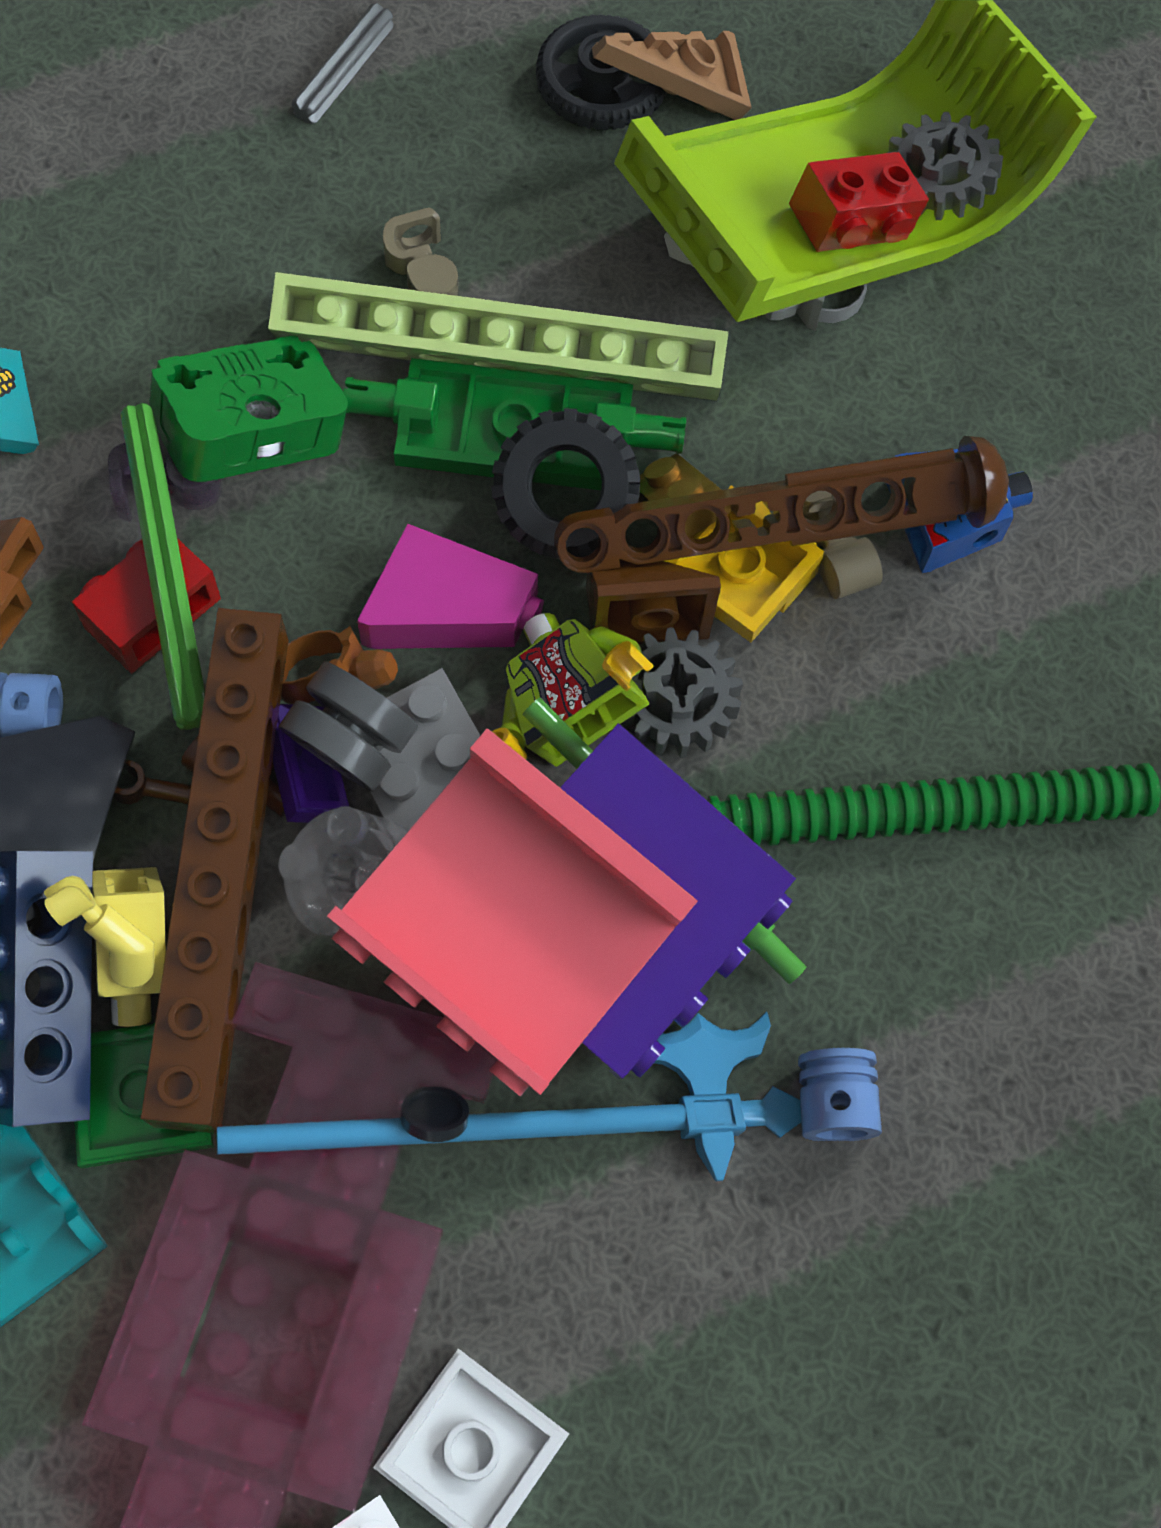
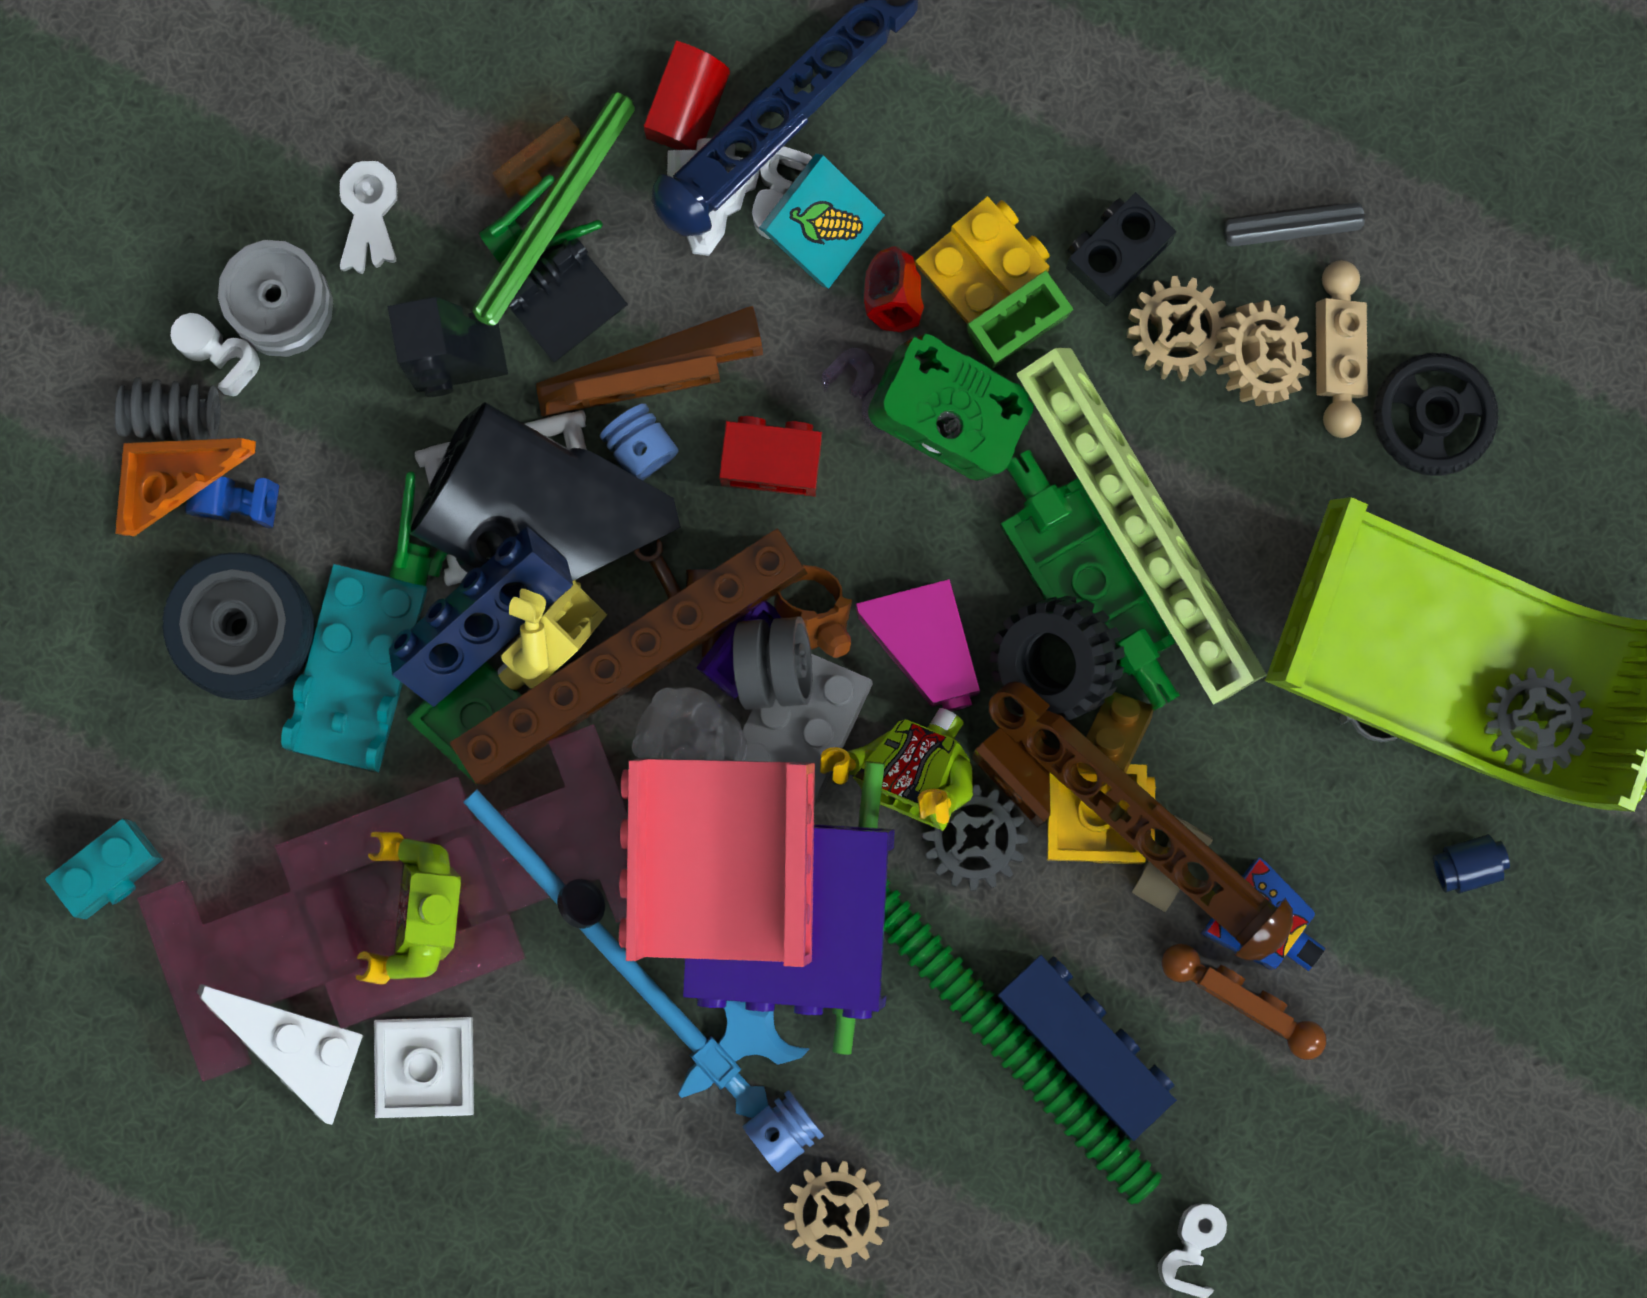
camera: 60 degrees right, 15 degrees up
bright green axle [120,403,205,730] -> none
dark tan leg [383,208,459,296] -> none
medium nougat wing [592,31,752,120] -> none
red brick [789,152,929,252] -> none
none -> lime torso [356,832,461,985]
none -> tan gear [783,1160,889,1269]
none -> red rock [864,246,924,332]
none -> yellow plate [915,196,1050,324]
none -> bright green brick [967,270,1074,370]
none -> dark blue brick [996,955,1177,1141]
none -> black brick [1066,192,1177,307]
none -> tan gear [1126,276,1227,381]
none -> dark orange plate [1162,944,1327,1060]
none -> tan gear [1213,300,1312,406]
none -> tan plate [1316,260,1368,438]
none -> dark blue brick [1433,834,1510,894]

